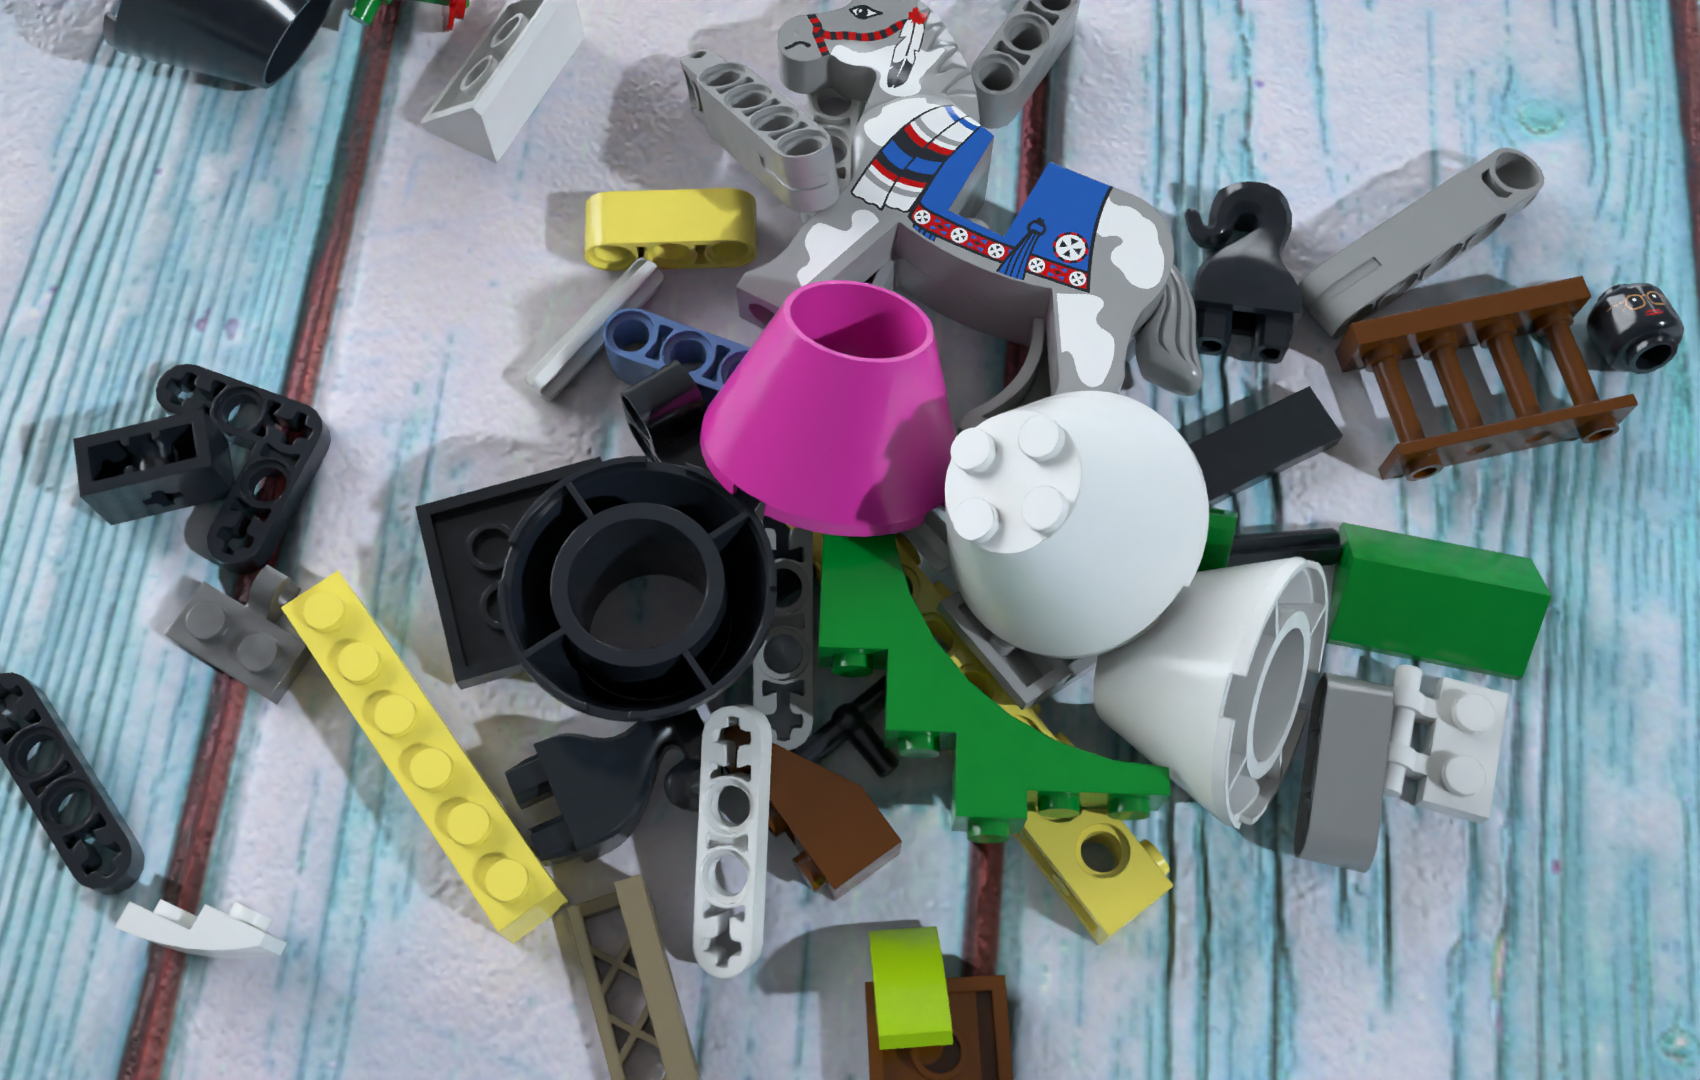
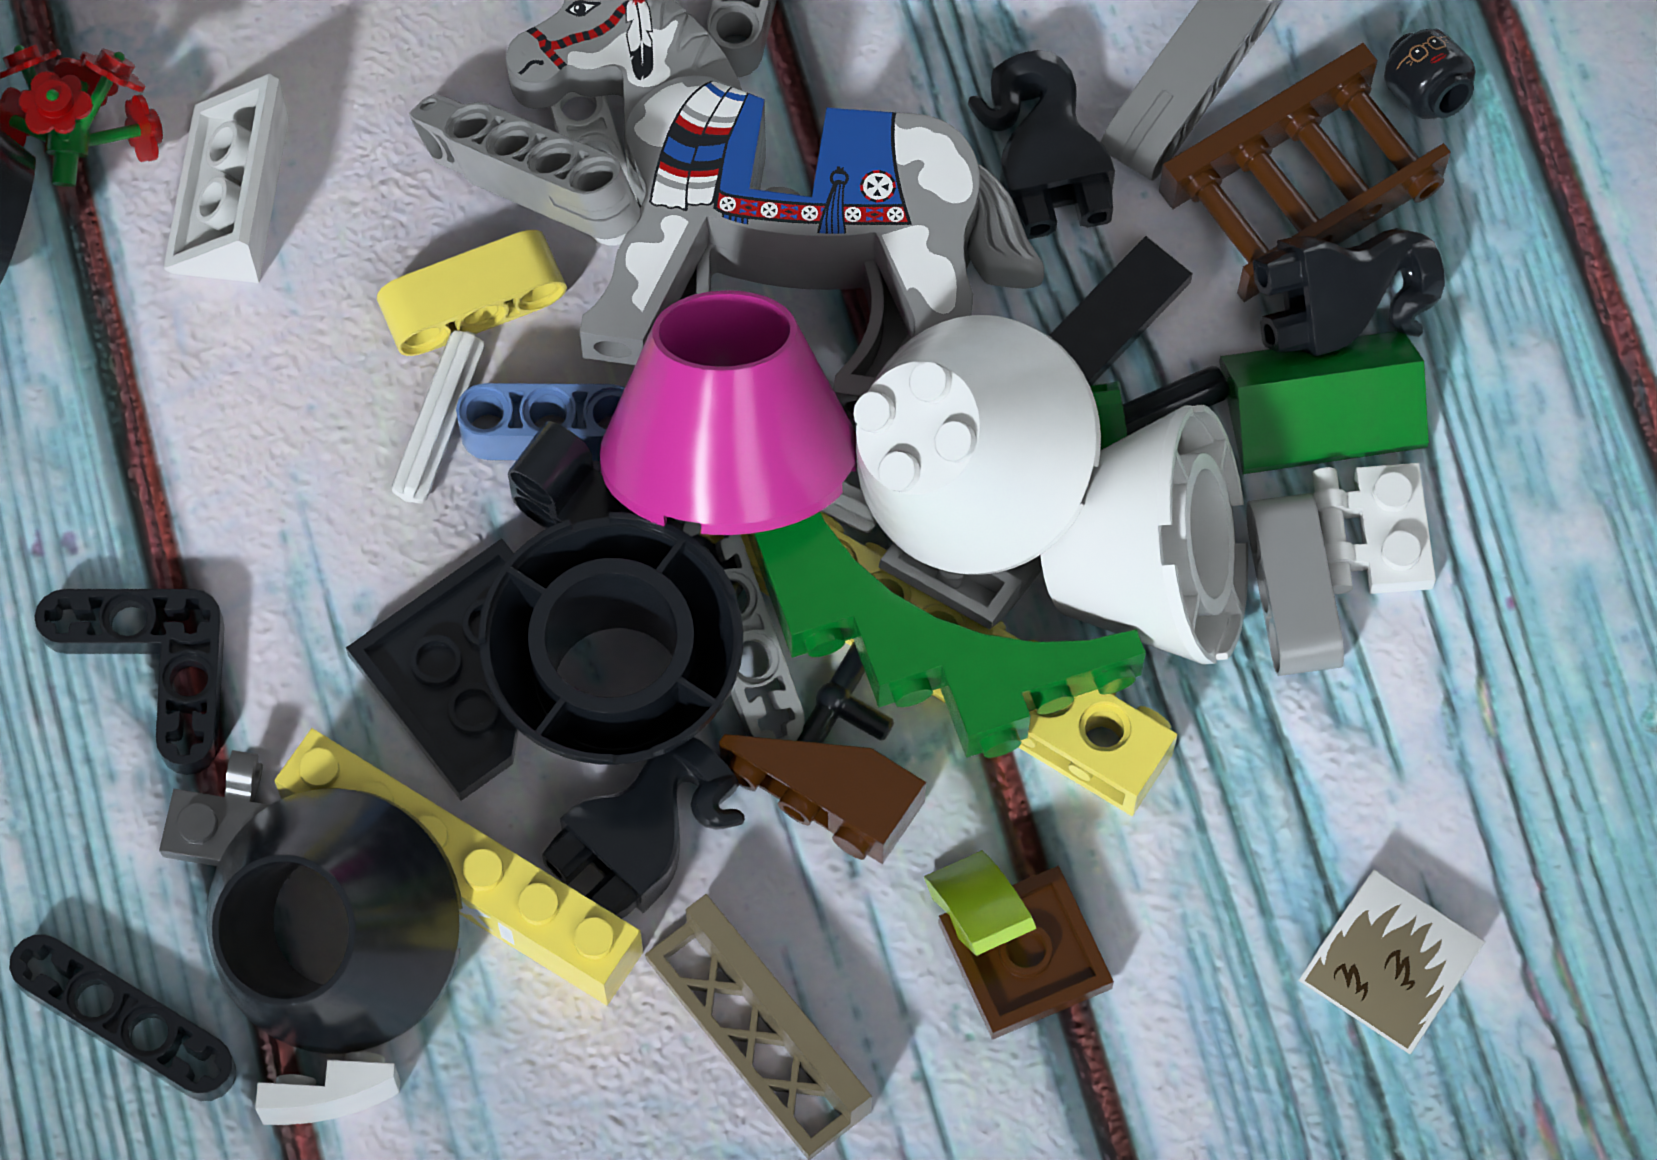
camera: 20 degrees left, 0 degrees up
black brick [73,409,235,525] -> none
white beam [693,704,772,979] -> none
none -> black cone [207,788,463,1054]
none -> black hips [1253,228,1445,356]

